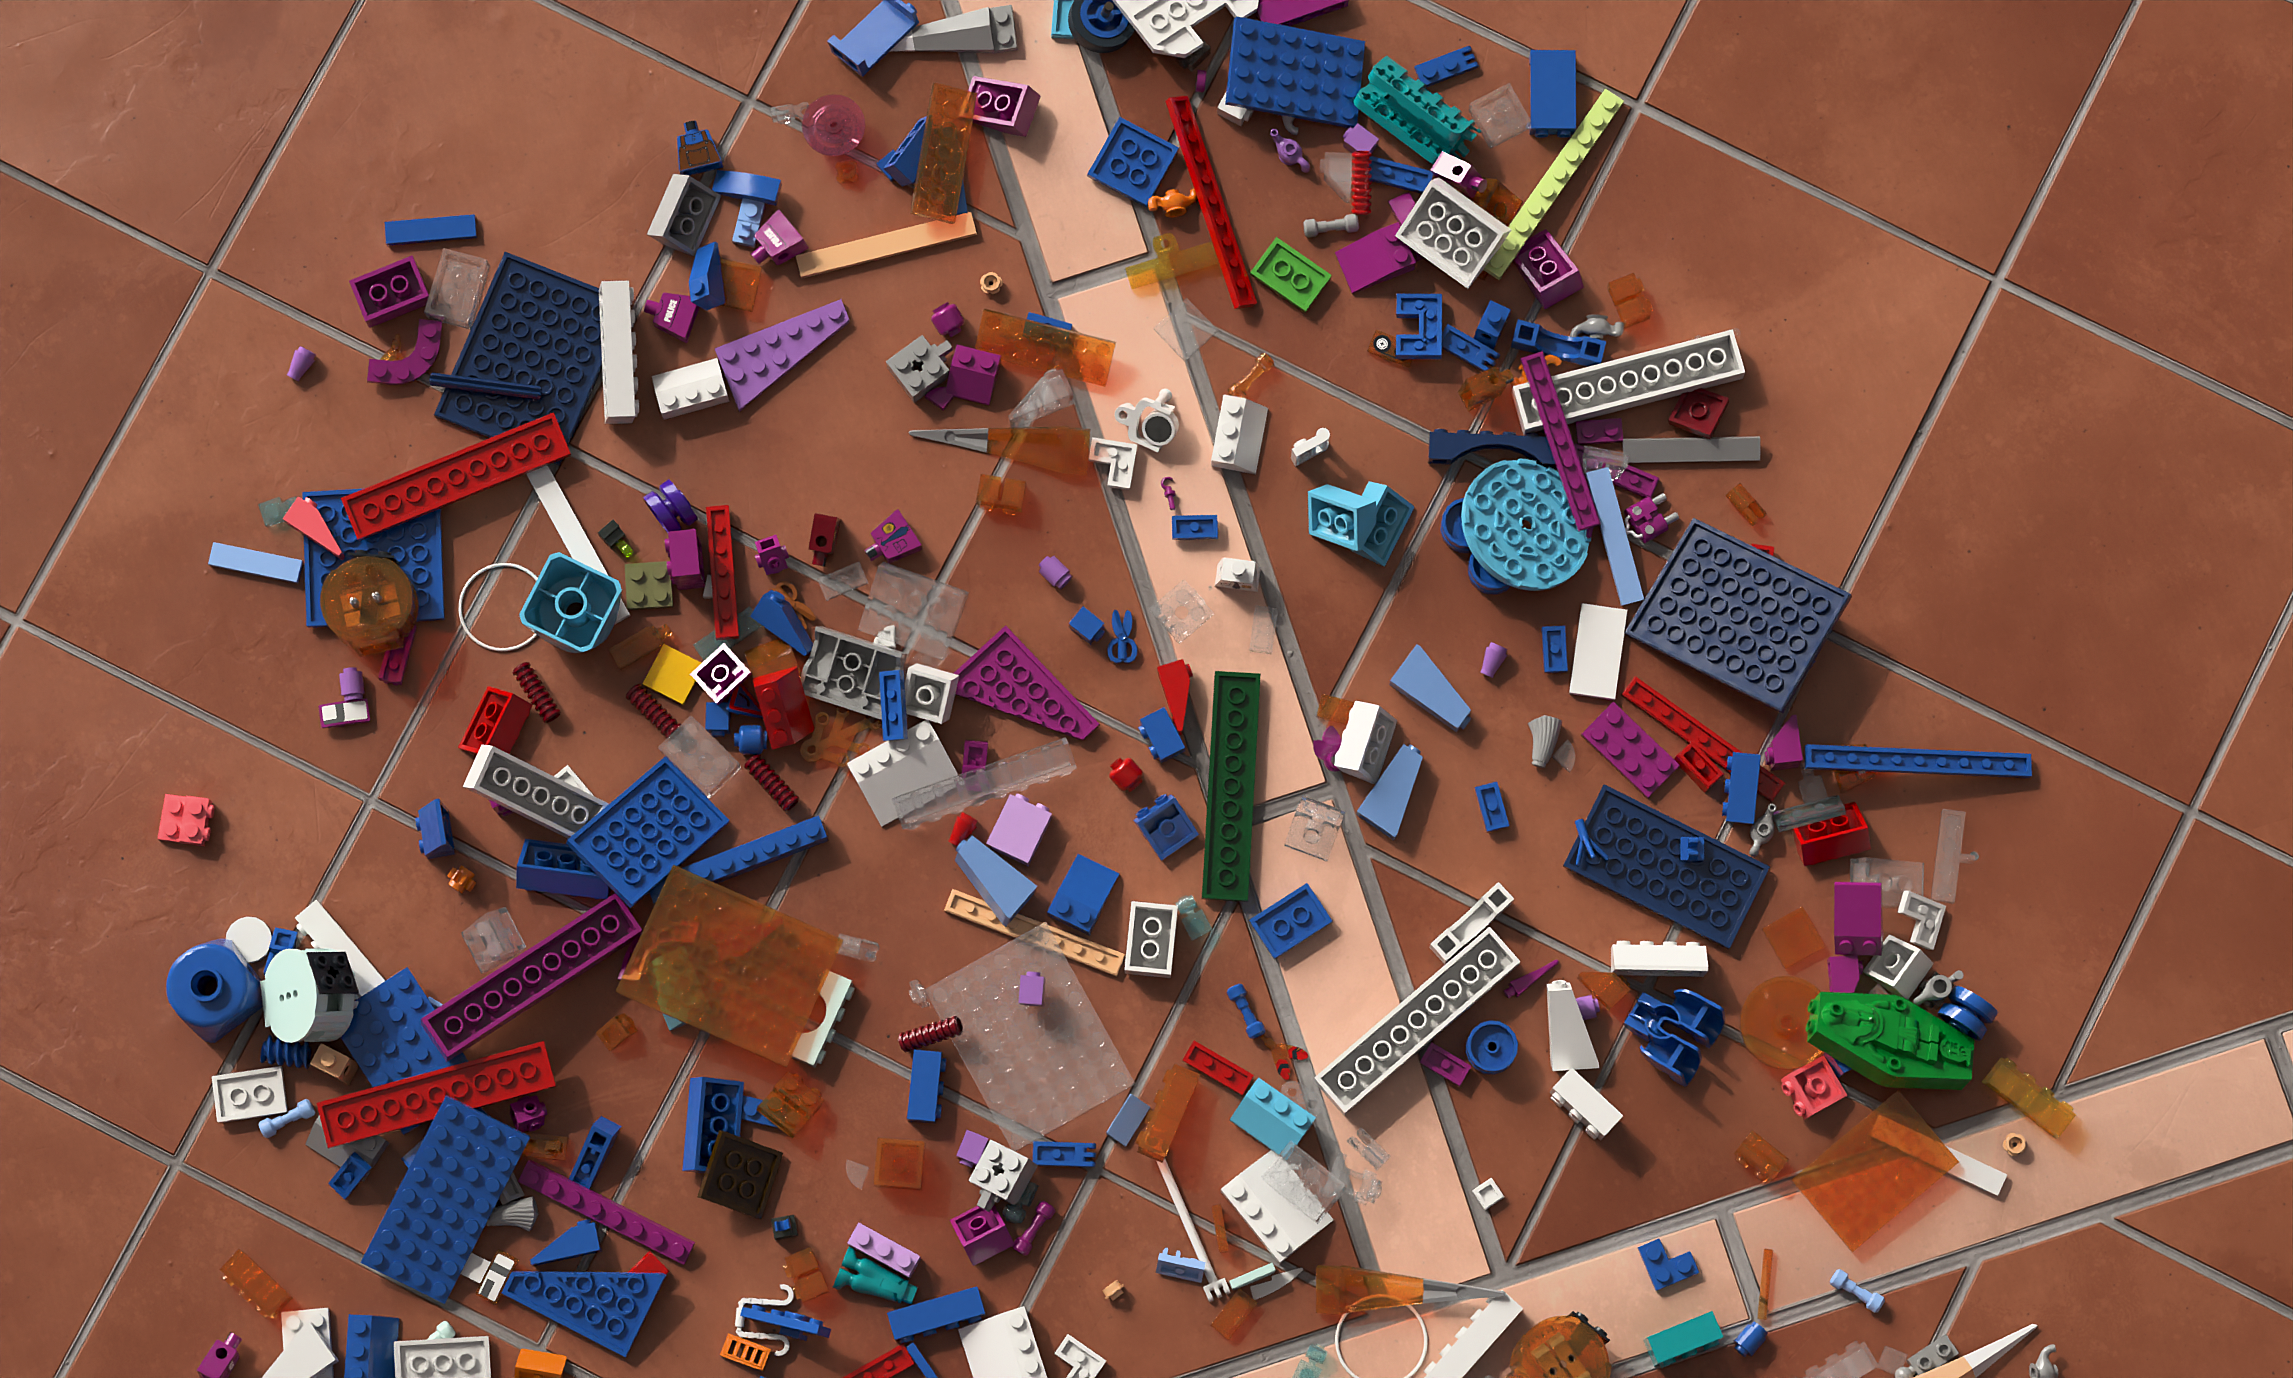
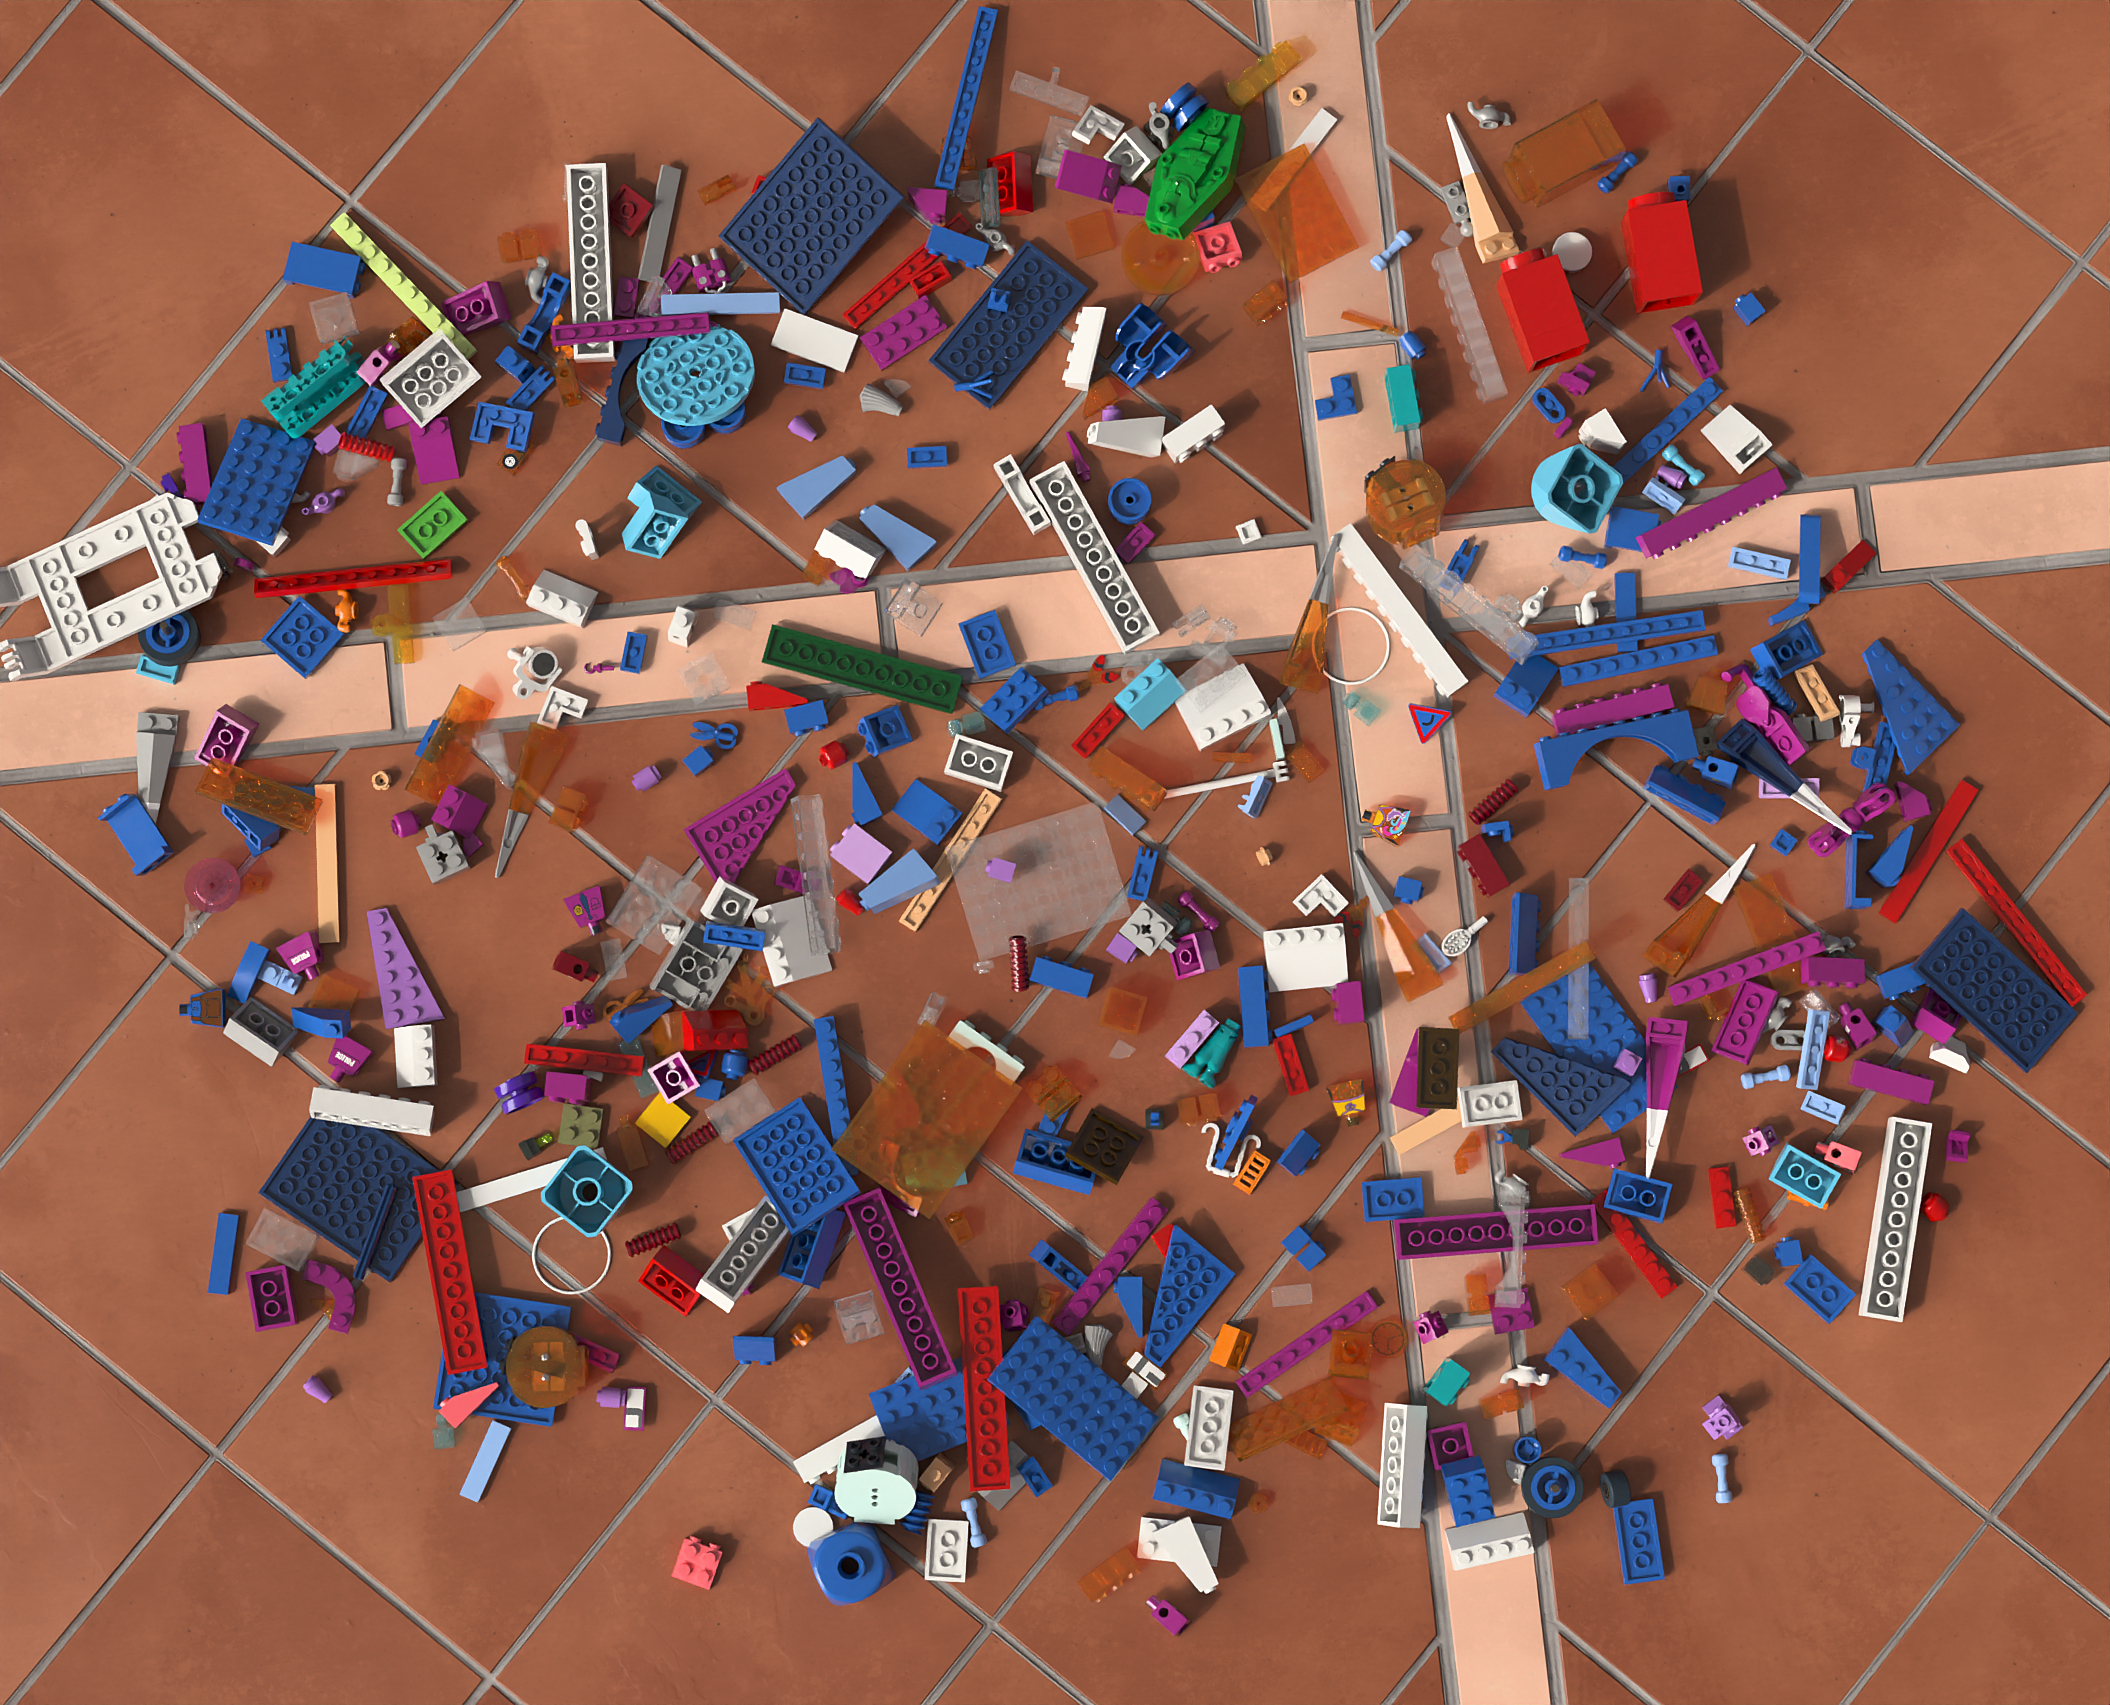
camera: 80 degrees left, 5 degrees up
none -> blue slope [851,762,883,827]
none -> blue plate [980,667,1049,734]

